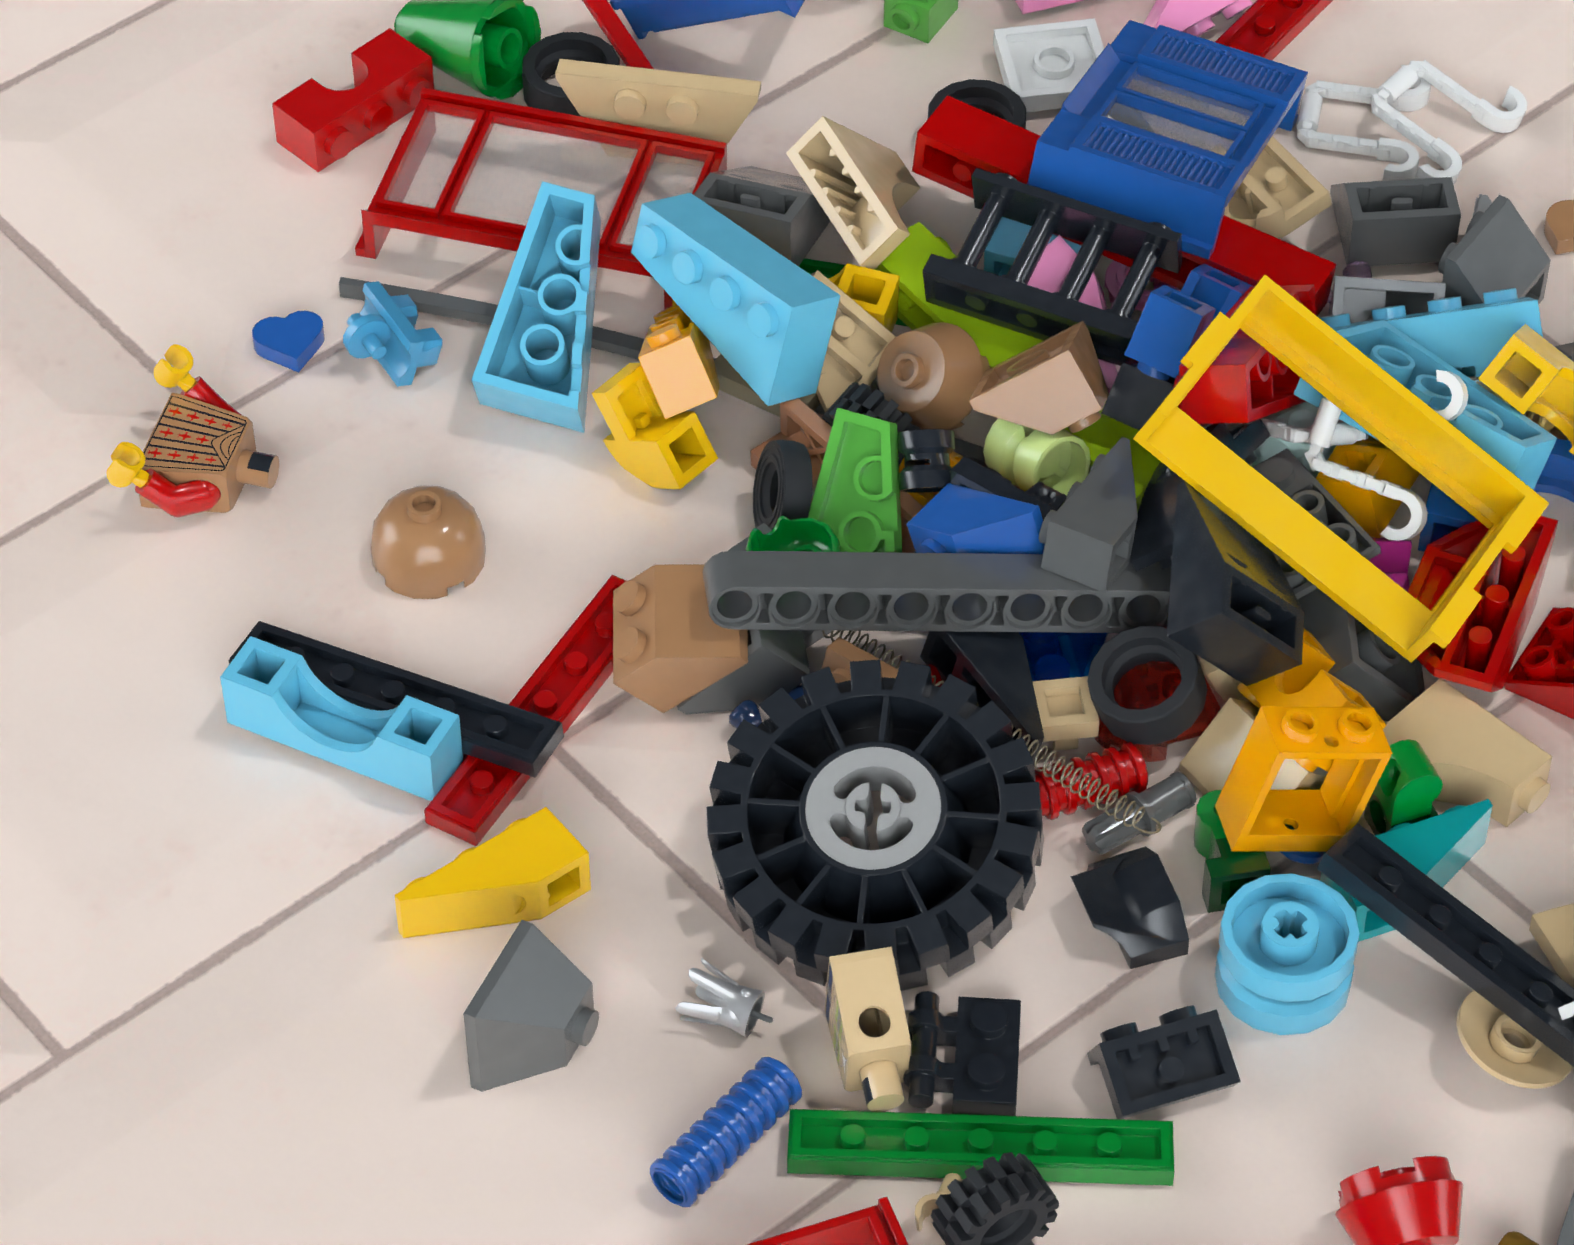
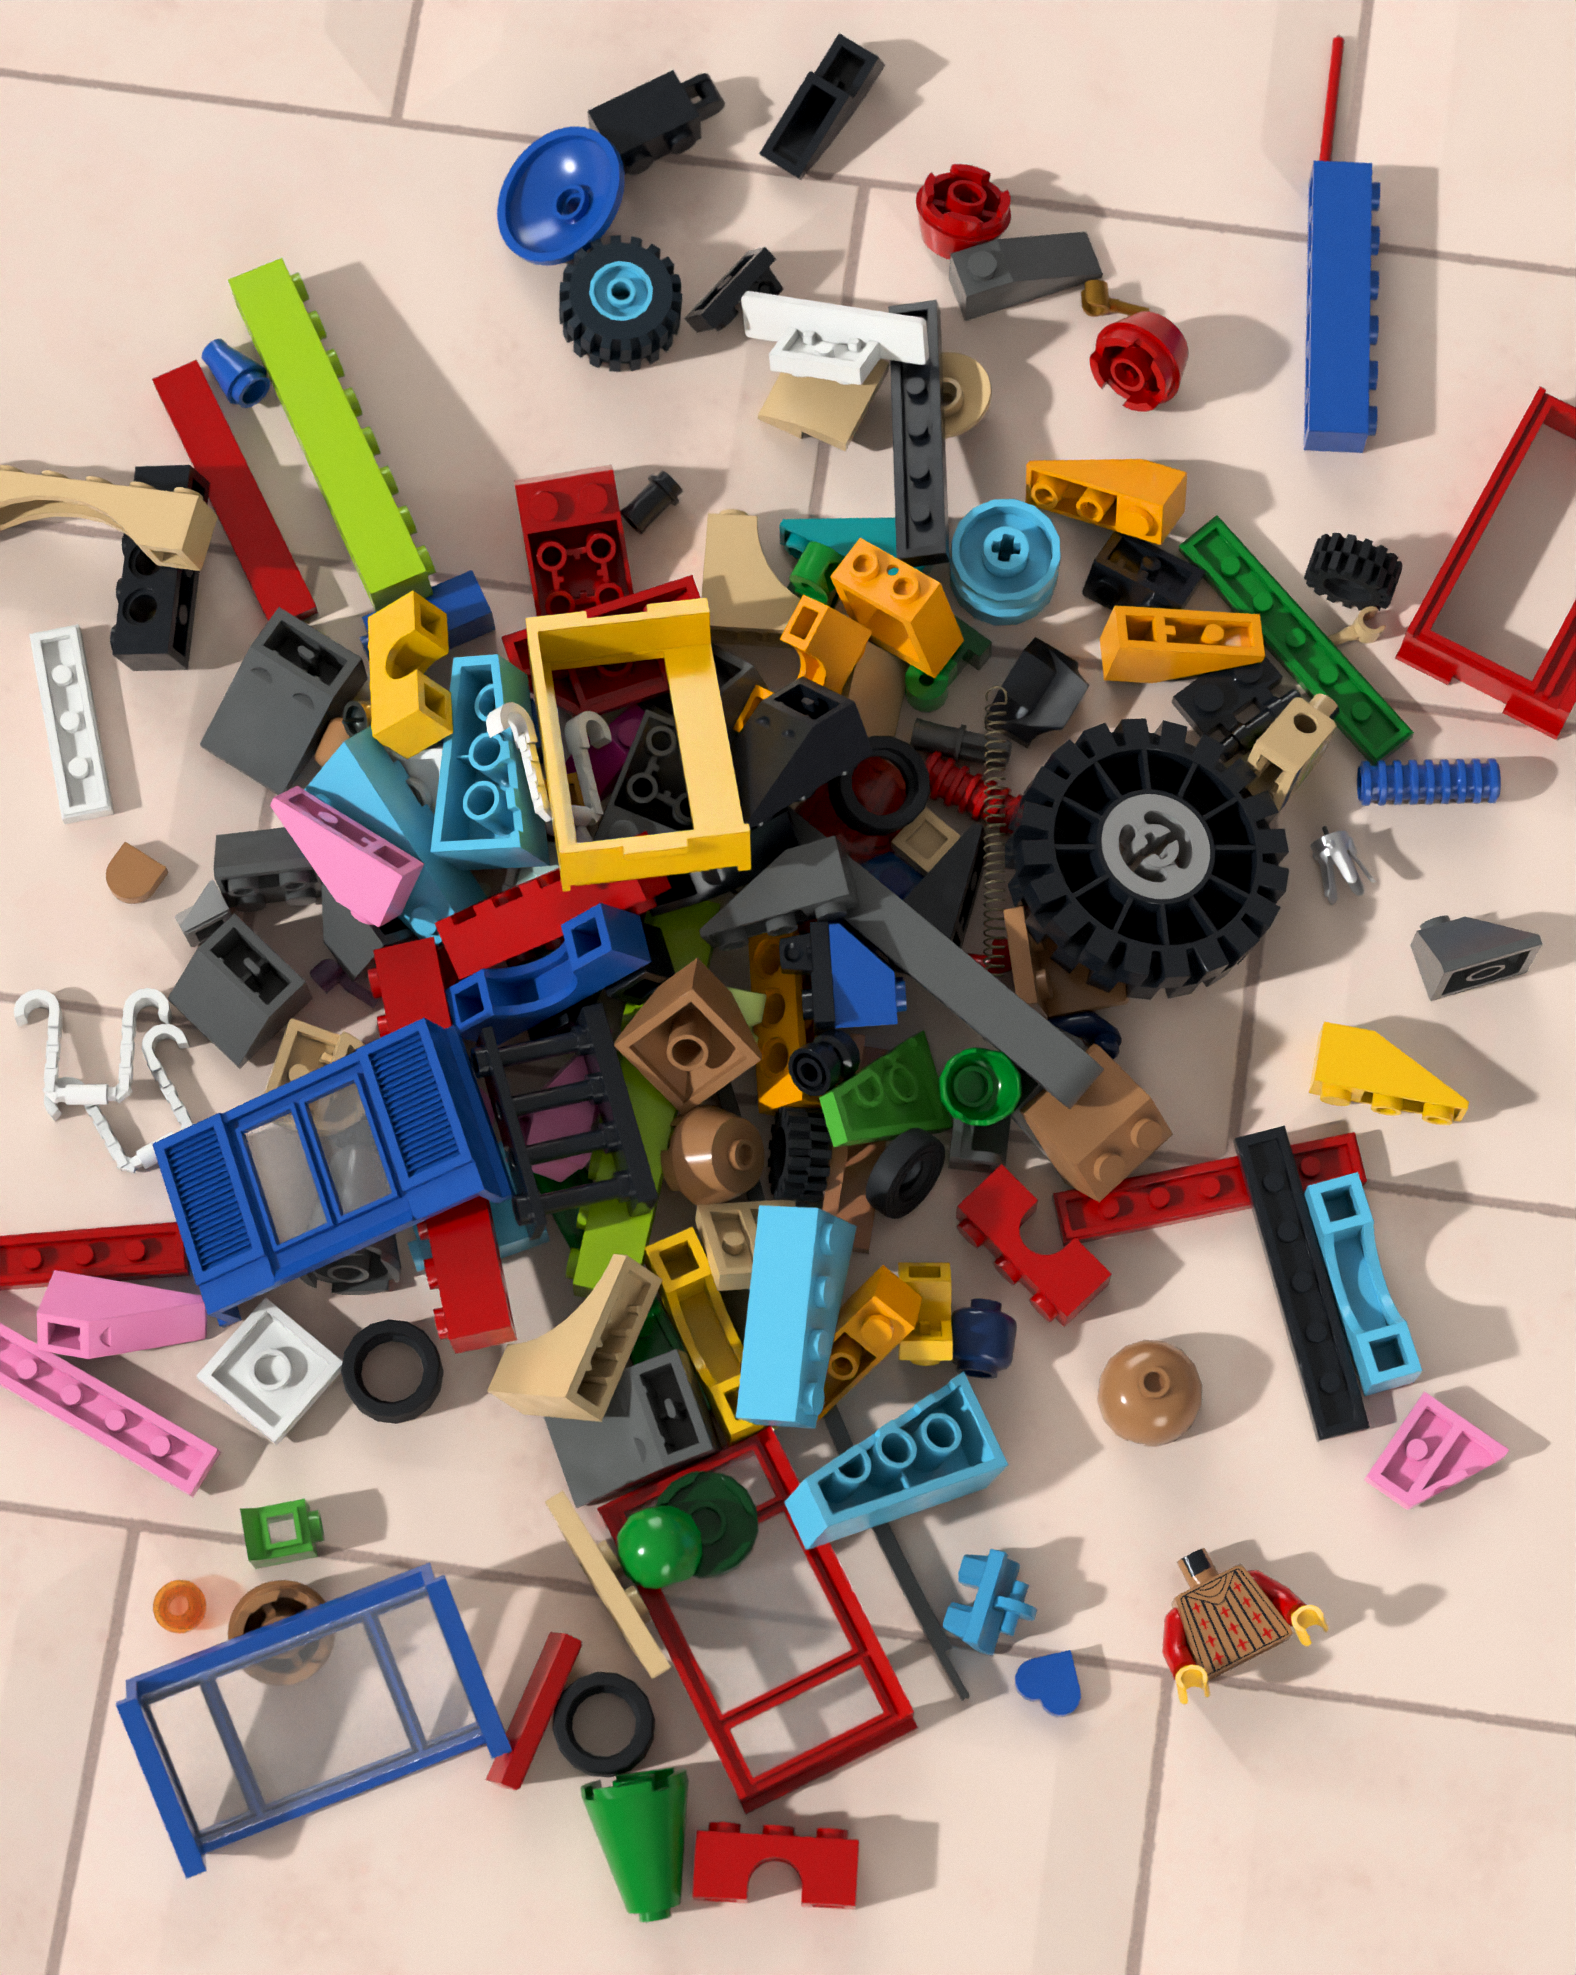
camera: 130 degrees left, 25 degrees up
none -> bright pink slope [270,786,424,927]
none -> green hair [617,1506,702,1589]
none -> dark green tile [656,1471,759,1579]
none -> dark blue head [949,1299,1017,1379]
none -> red arch [956,1164,1112,1327]
none -> light orange slope [1025,459,1187,545]
none -> light orange slope [1100,606,1265,683]
none -> bright pink wing [1364,1392,1509,1510]

